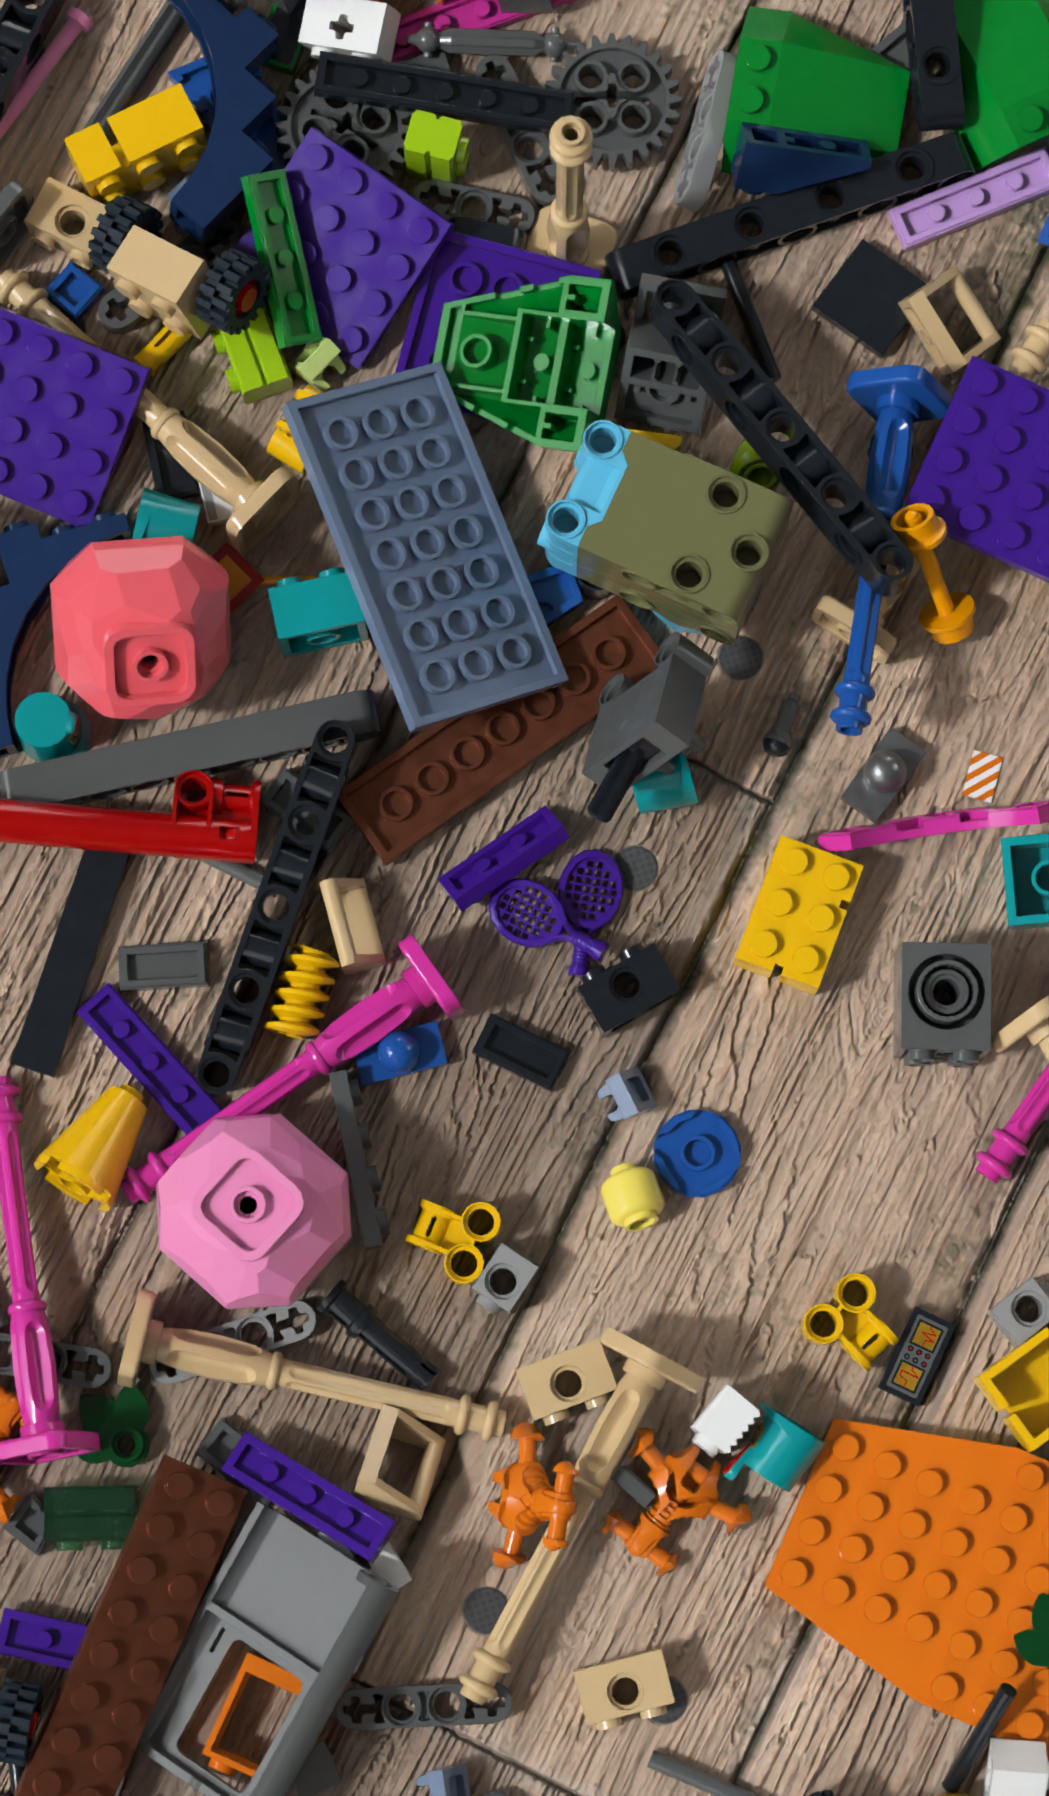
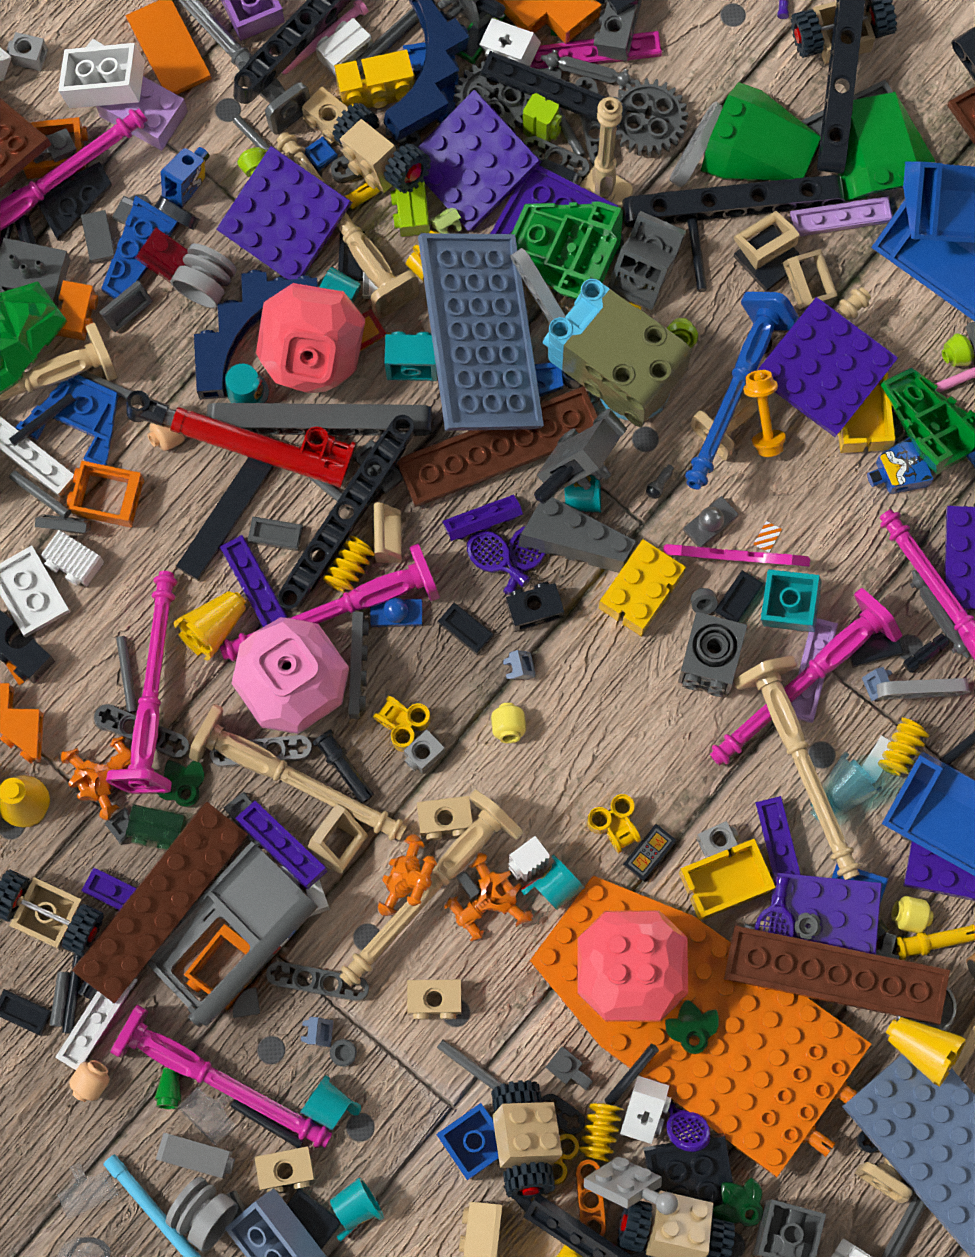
camera: 15 degrees right, 5 degrees down
green tile [241,169,323,349] -> none
black beam [651,279,914,597] -> none
blue tile [653,1110,741,1198] -> none
dark blue slope [730,122,872,195] -> none
none -> white brick [316,18,373,77]
none -> light grey beam [510,248,565,323]
none -> dark grey wedge [518,497,636,573]
none -> dark grey plate [545,1046,593,1090]
none -> dark grey piece [559,107,586,157]
none -> coral rock [578,911,688,1022]
none -> dark grey tile [690,588,718,614]
none -> black tile [713,570,764,622]
none -> tan tile [734,211,800,270]

